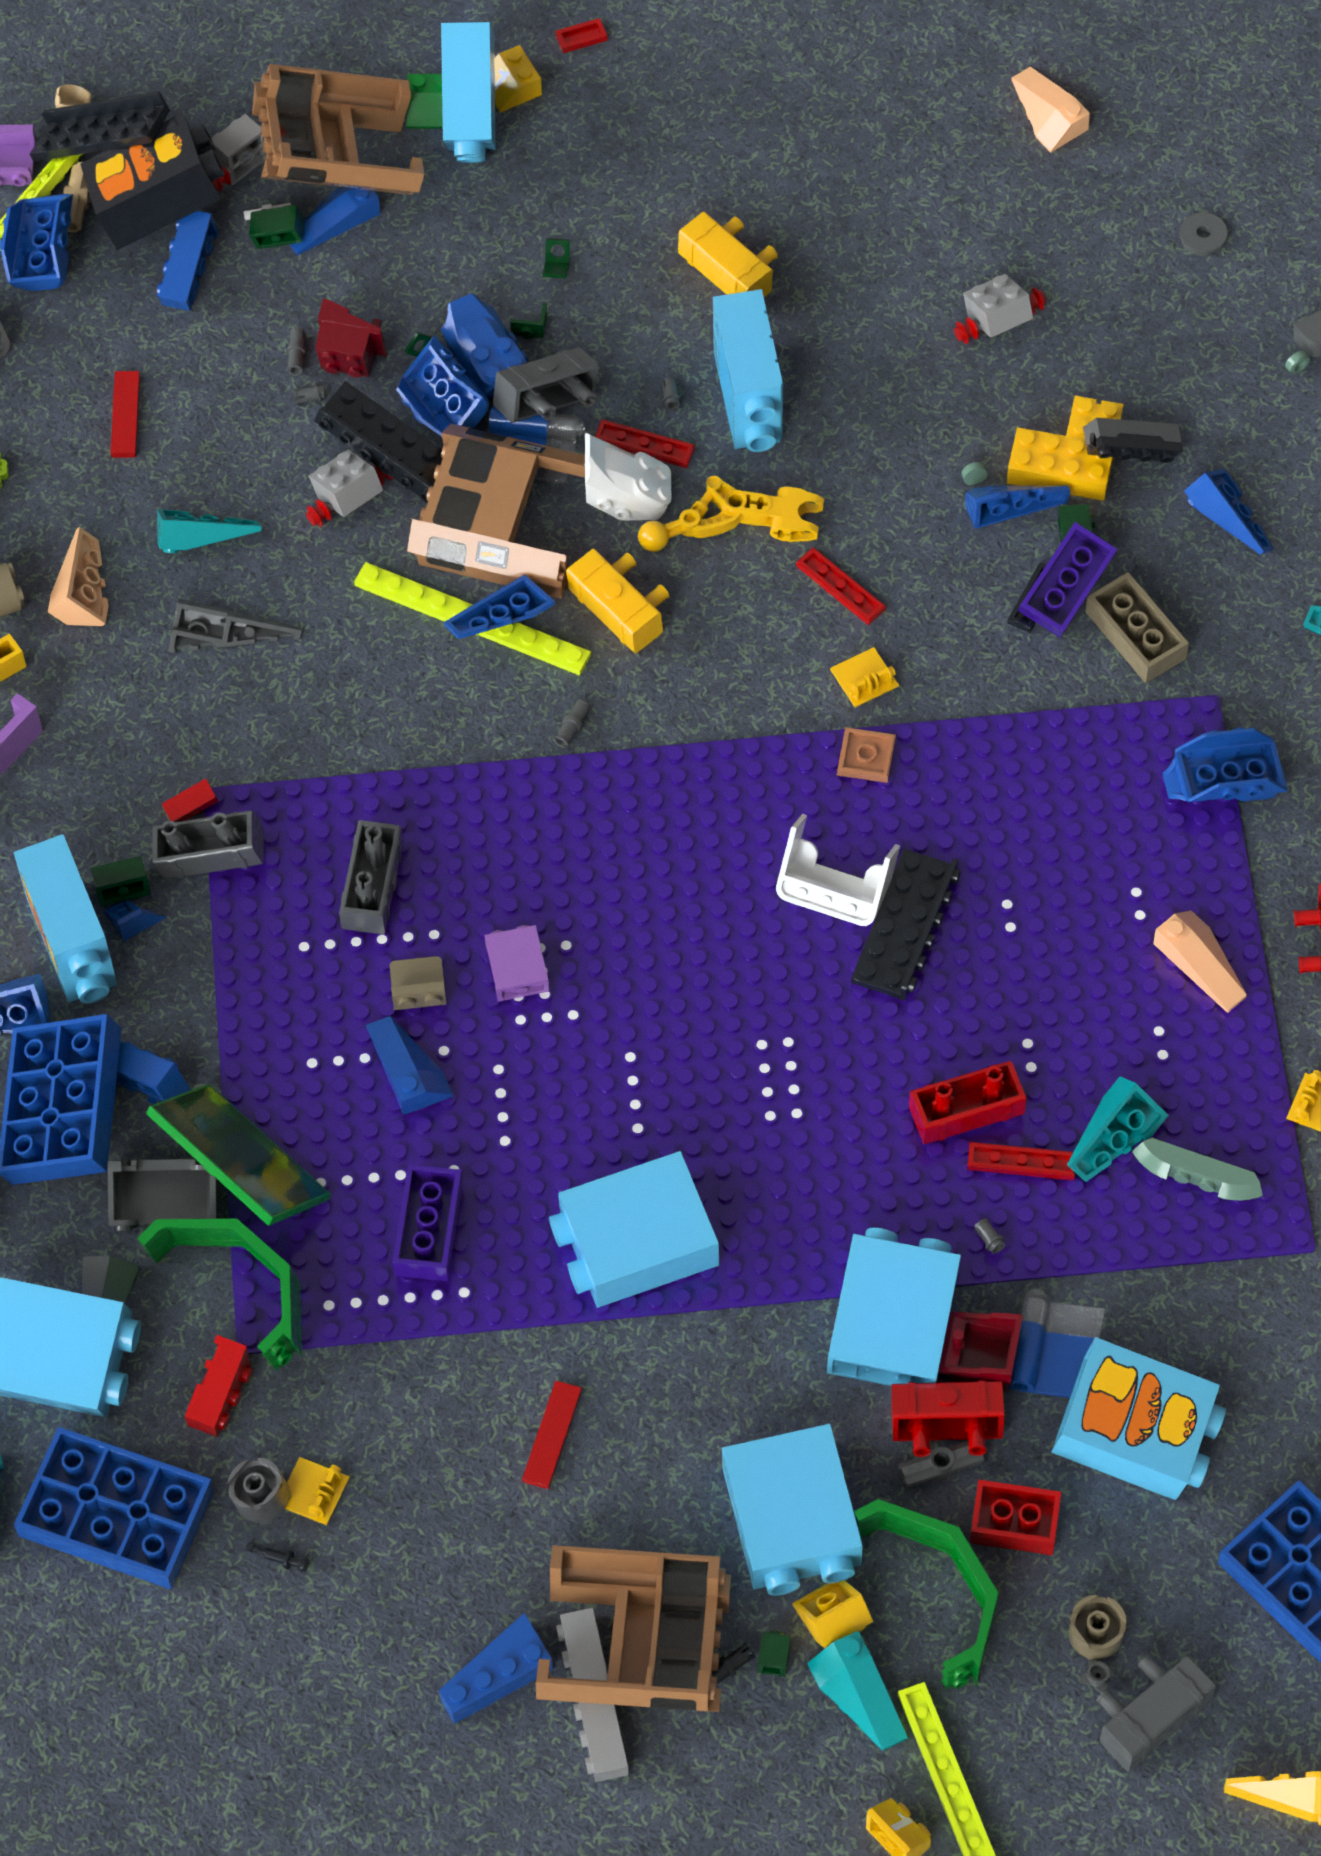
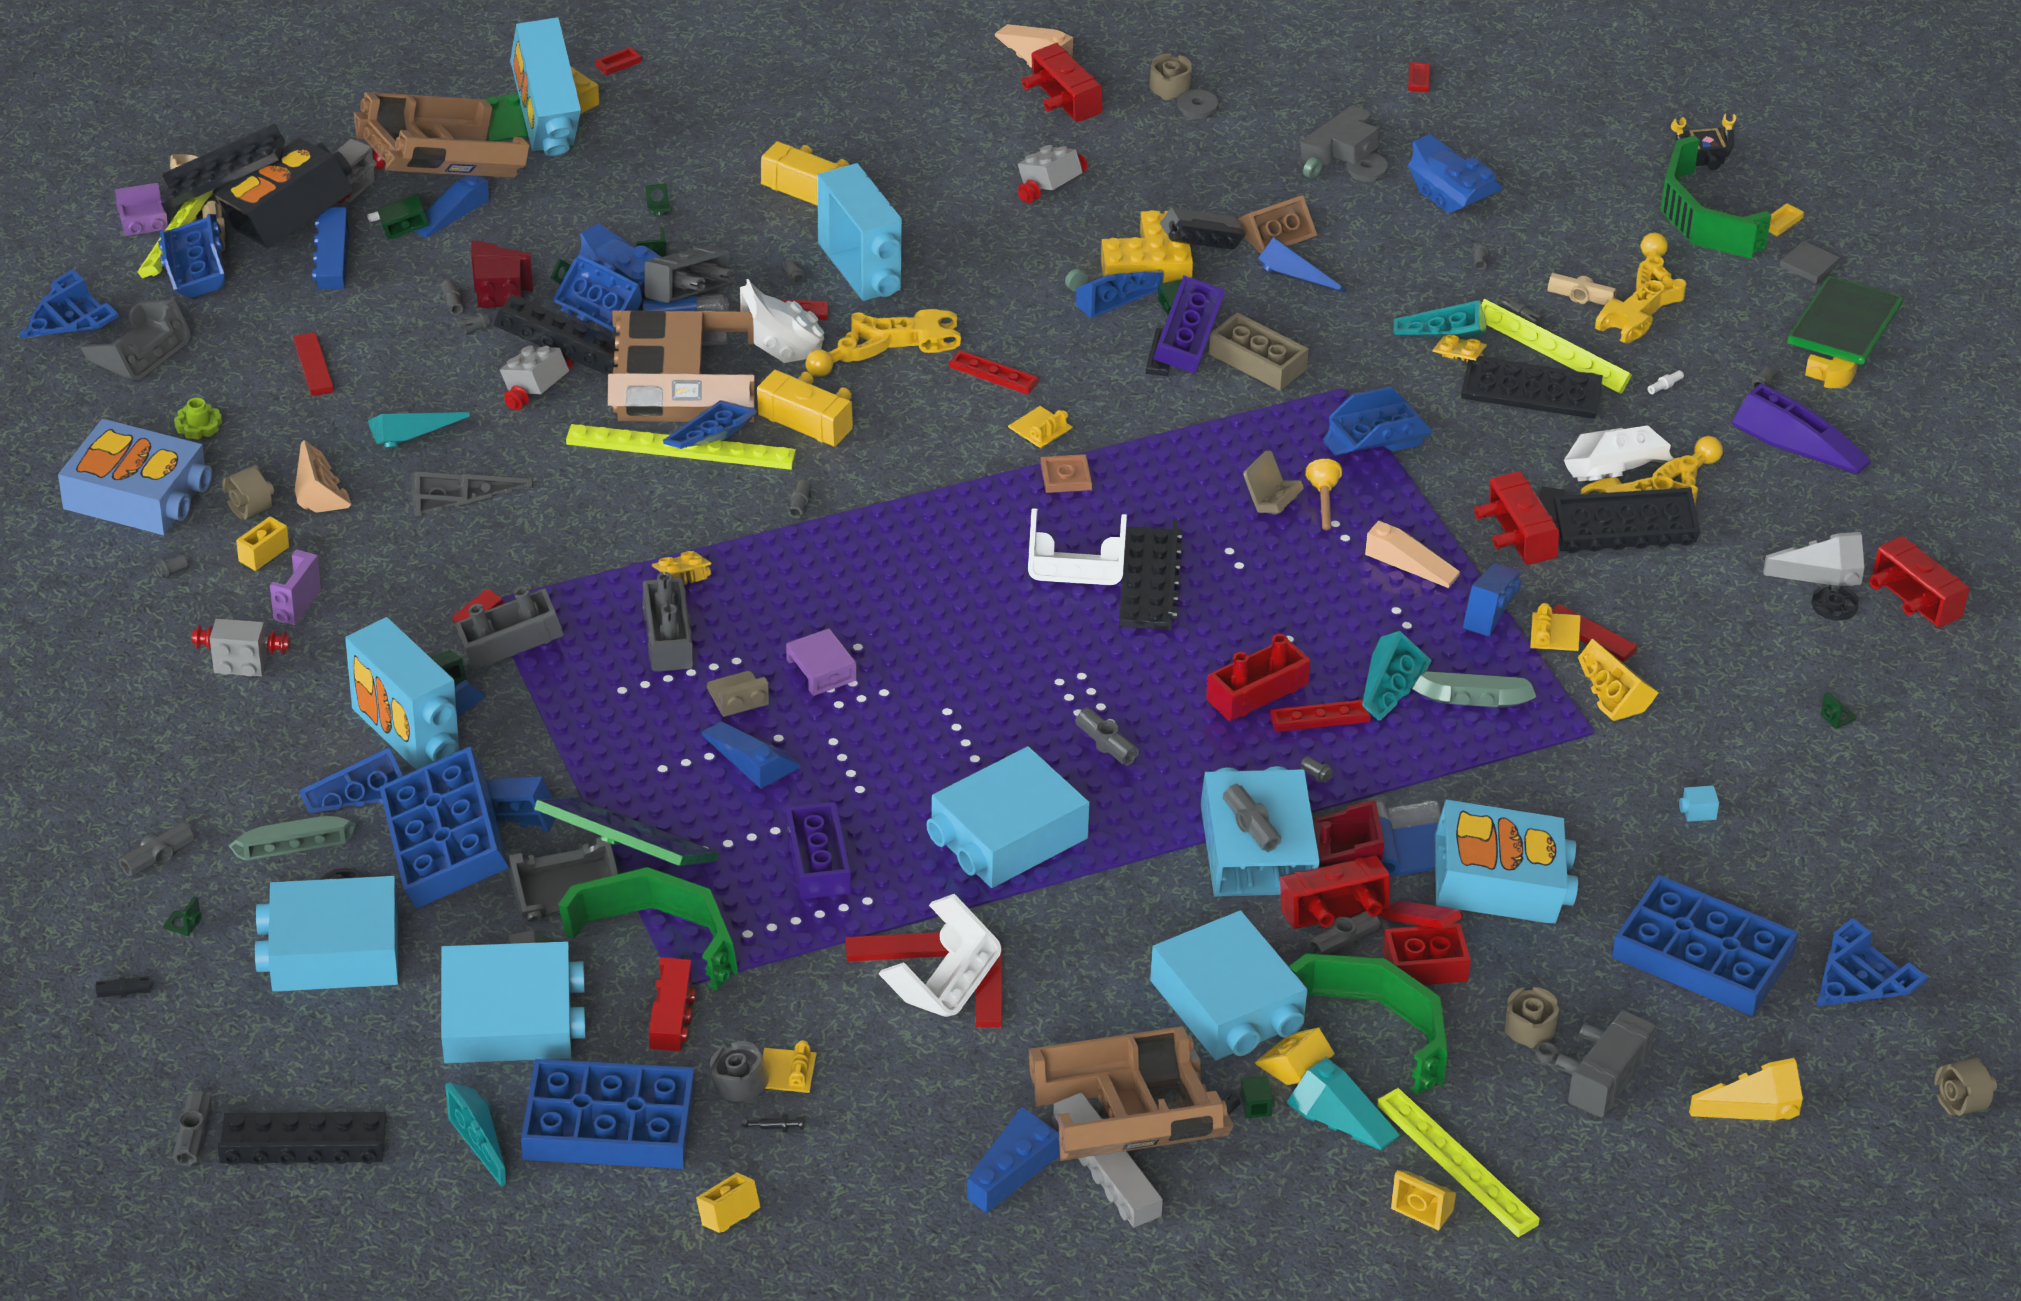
camera: 20 degrees left, 20 degrees down
none -> yellow hinge [652,551,711,585]
none -> yellow brick [696,1173,760,1233]
none -> red tile [845,932,949,962]
none -> white windscreen [879,894,1001,1017]
none -> red piece [1021,43,1102,122]
none -> dark grey piece [1075,707,1139,766]
none -> dark tan brick [1149,54,1192,100]
none -> dark grey piece [1223,784,1282,852]
none -> medium nougat slope [1238,195,1317,254]
none -> dark tan bracket [1243,451,1304,514]
none -> yellow piece [1305,459,1342,530]
none -> red tile [1381,901,1462,929]
none -> blue wedge [1463,563,1522,637]

